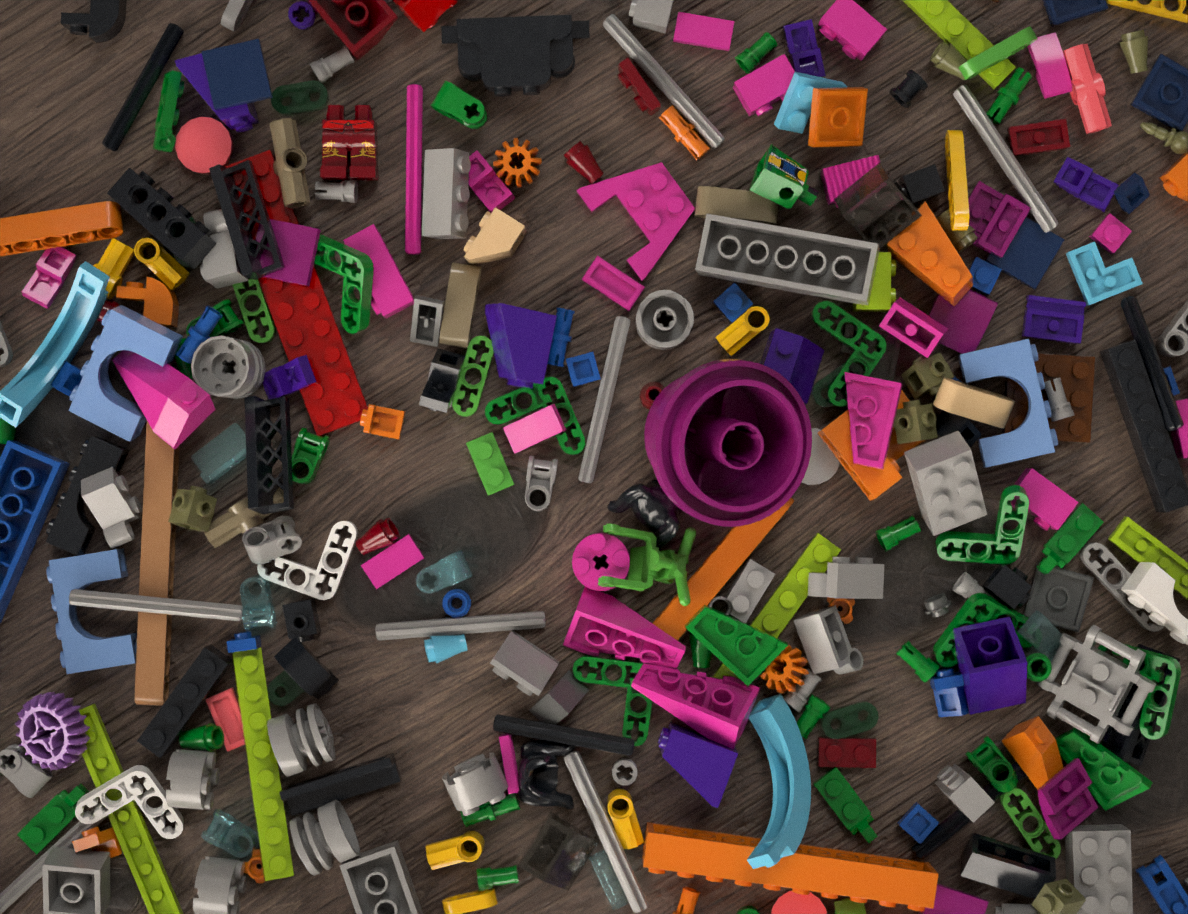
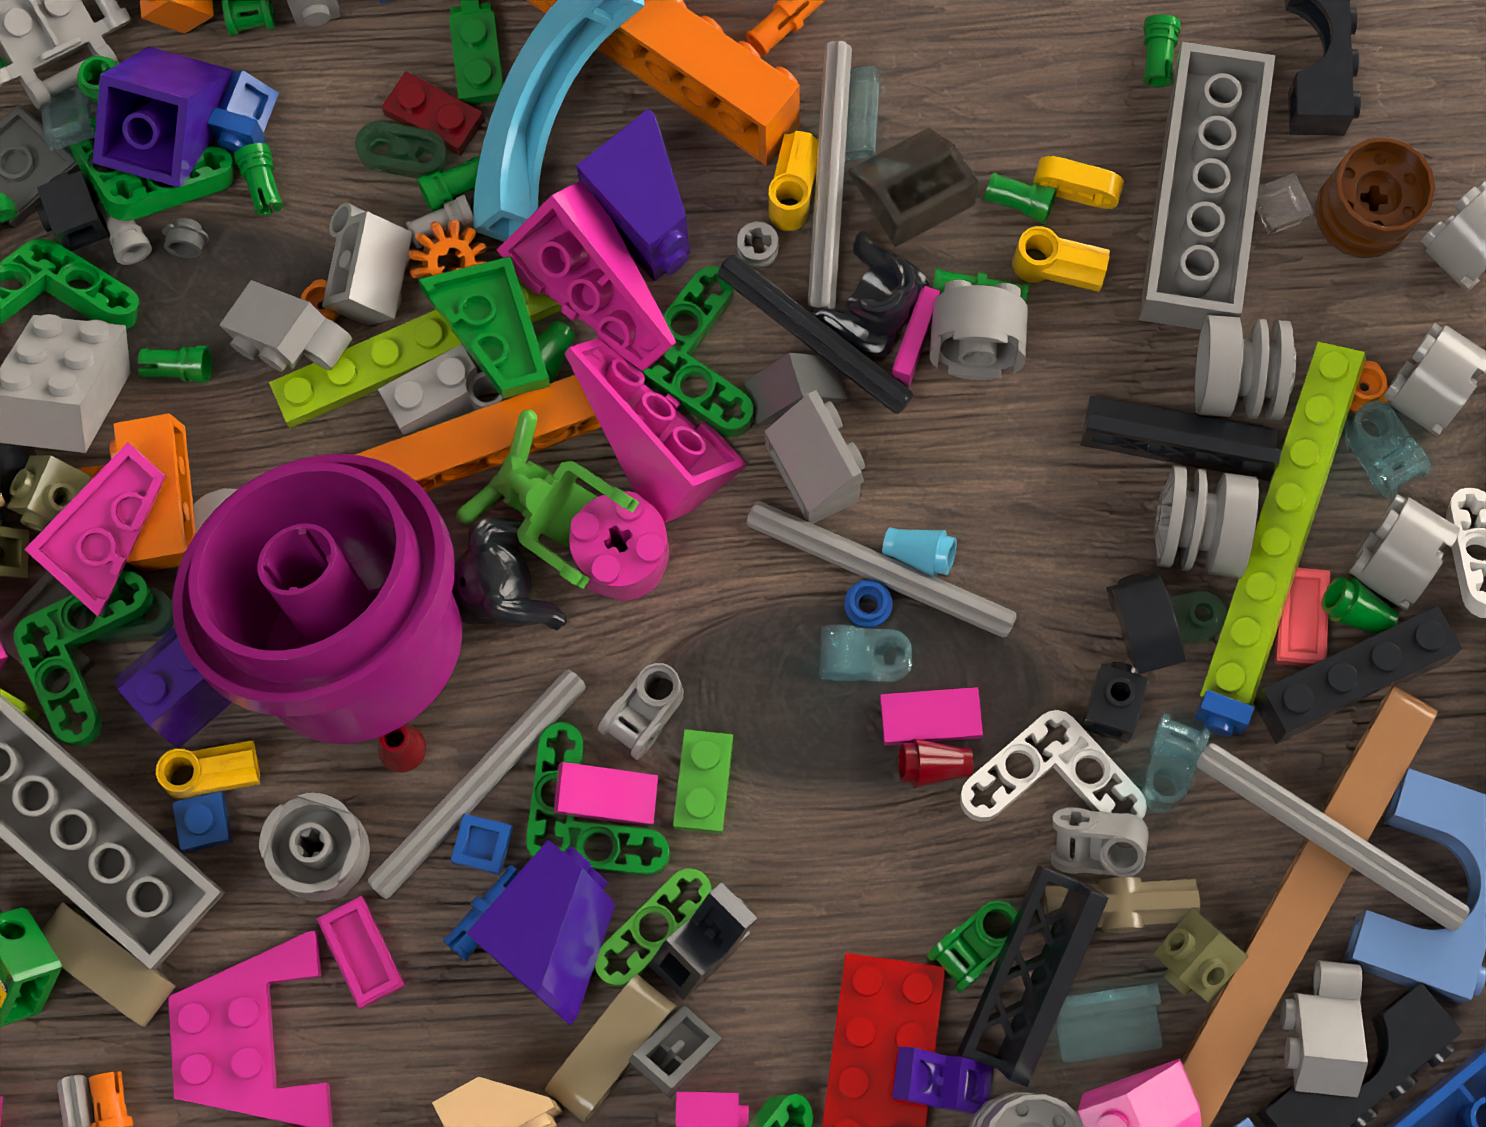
camera: 145 degrees left, 15 degrees down
orange bracket [360,404,405,440] -> none

